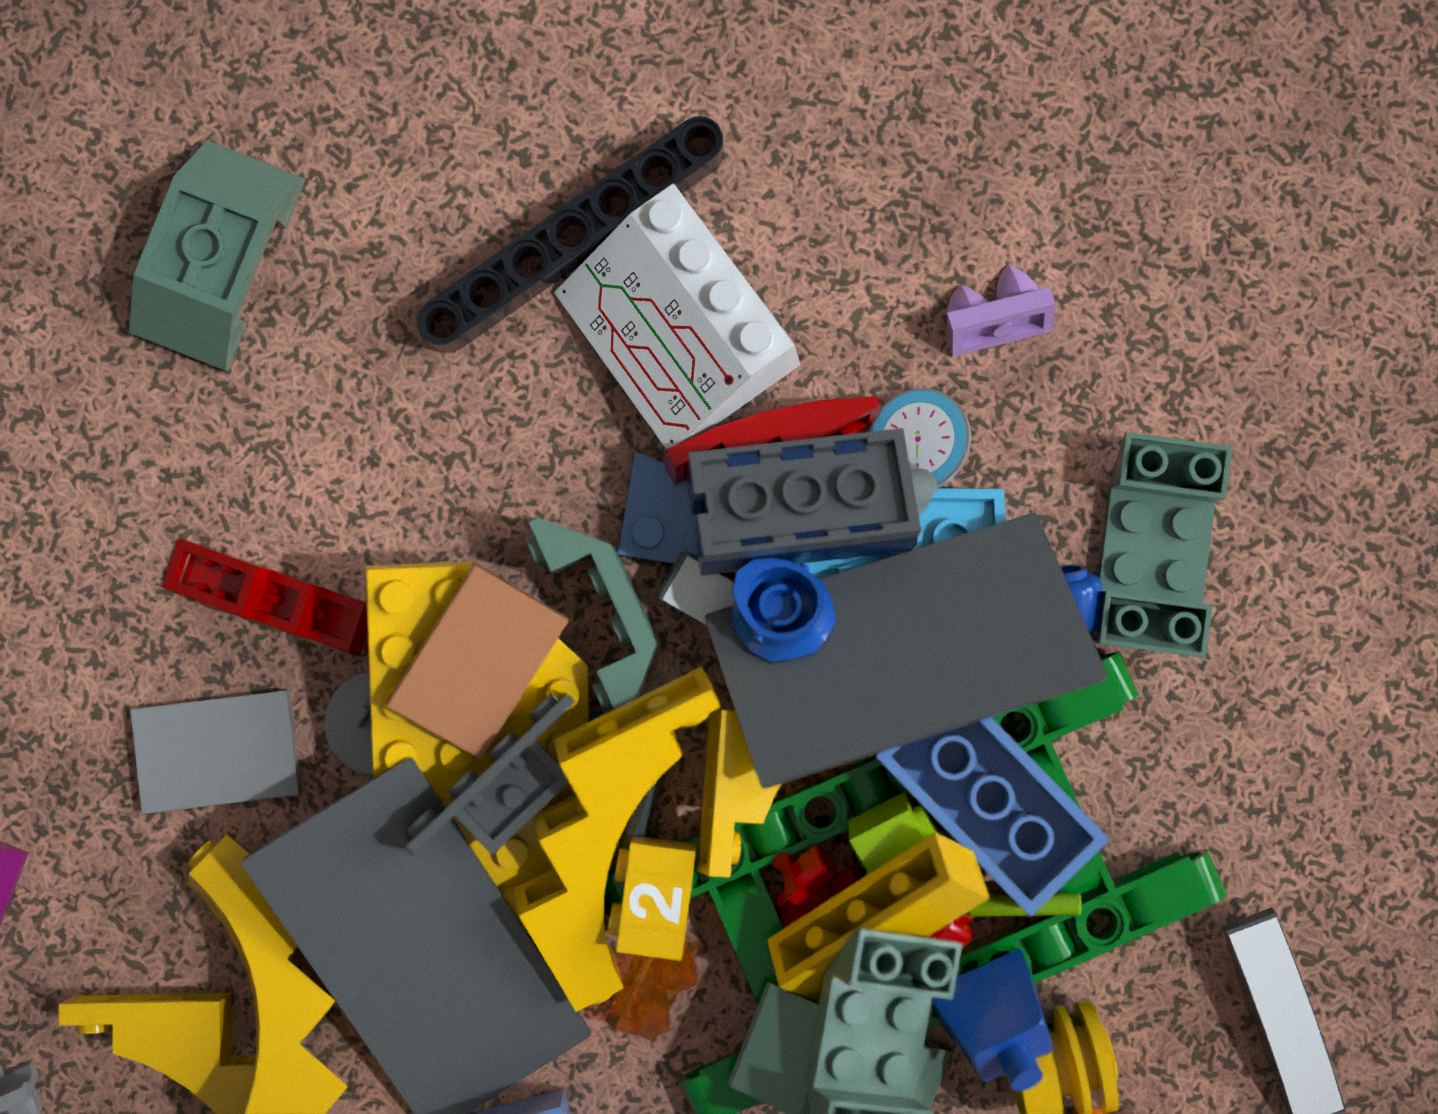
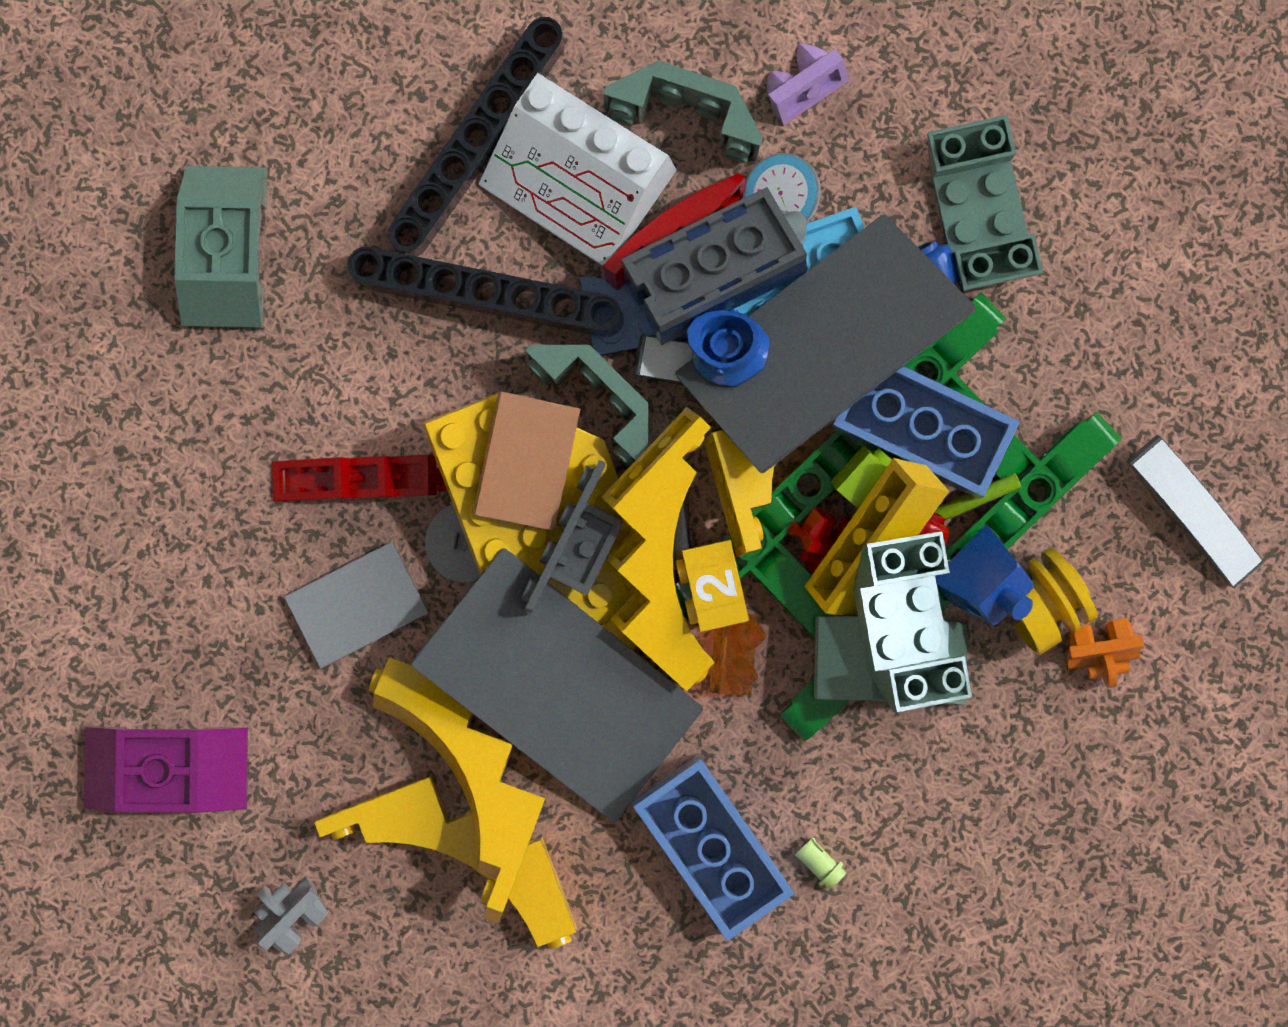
camera: 20 degrees left, 0 degrees up
none -> black beam [347,247,624,337]
none -> sand green slope [603,61,762,163]

